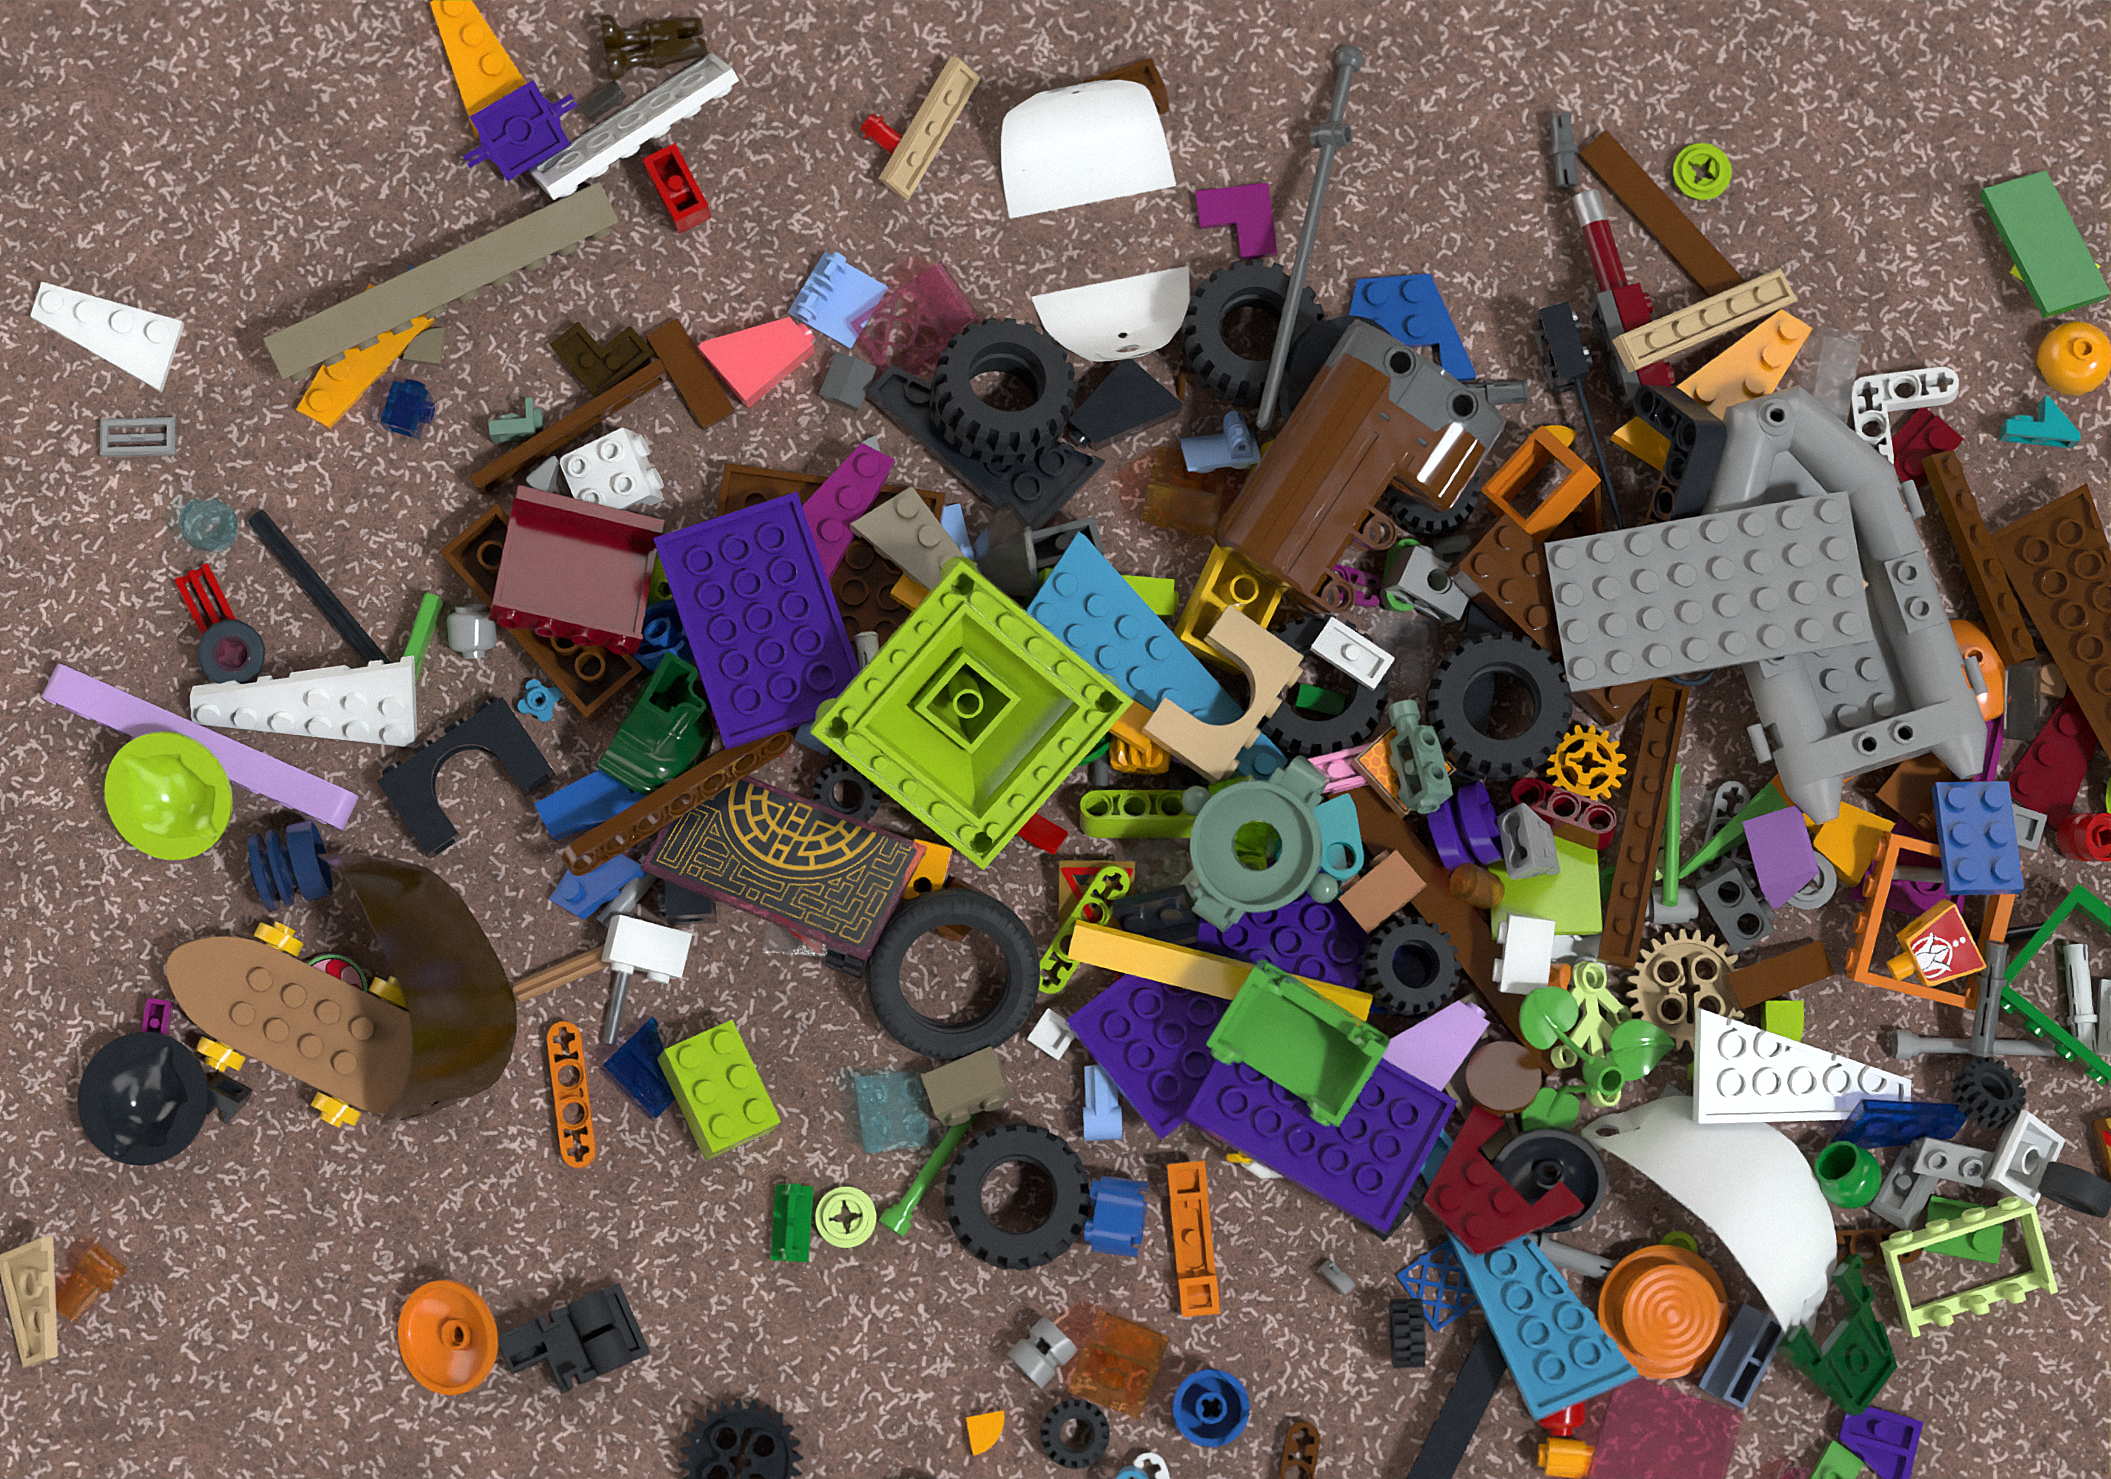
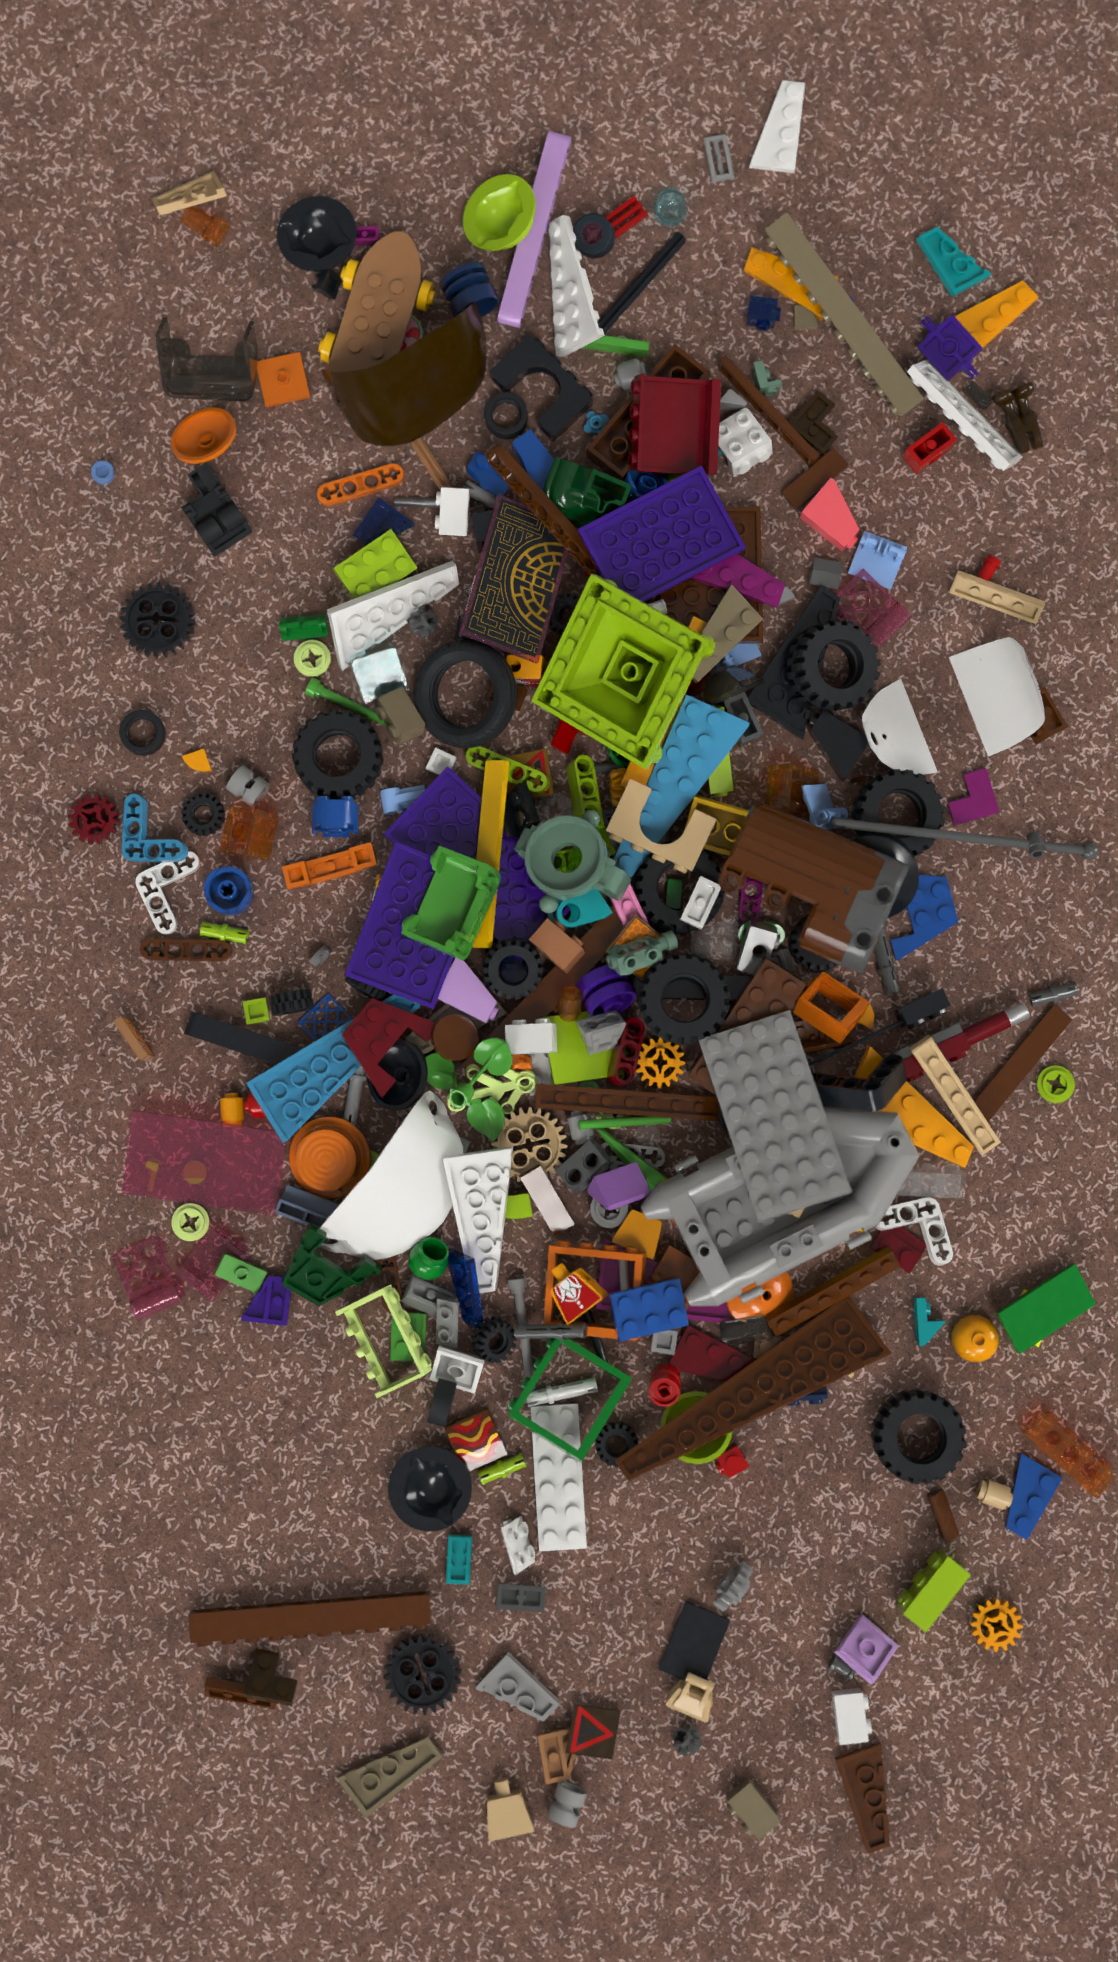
camera: 85 degrees right, 5 degrees up
none -> clear smoke windscreen [155,317,258,402]
none -> lime pin [200,921,249,945]
none -> lime plate [243,997,271,1025]
none -> orange plate [255,352,311,408]
none -> white wing [327,561,459,671]
none -> dark grey gear [409,607,438,638]
none -> black tyre [484,392,528,440]
none -> teal wing [916,227,991,297]

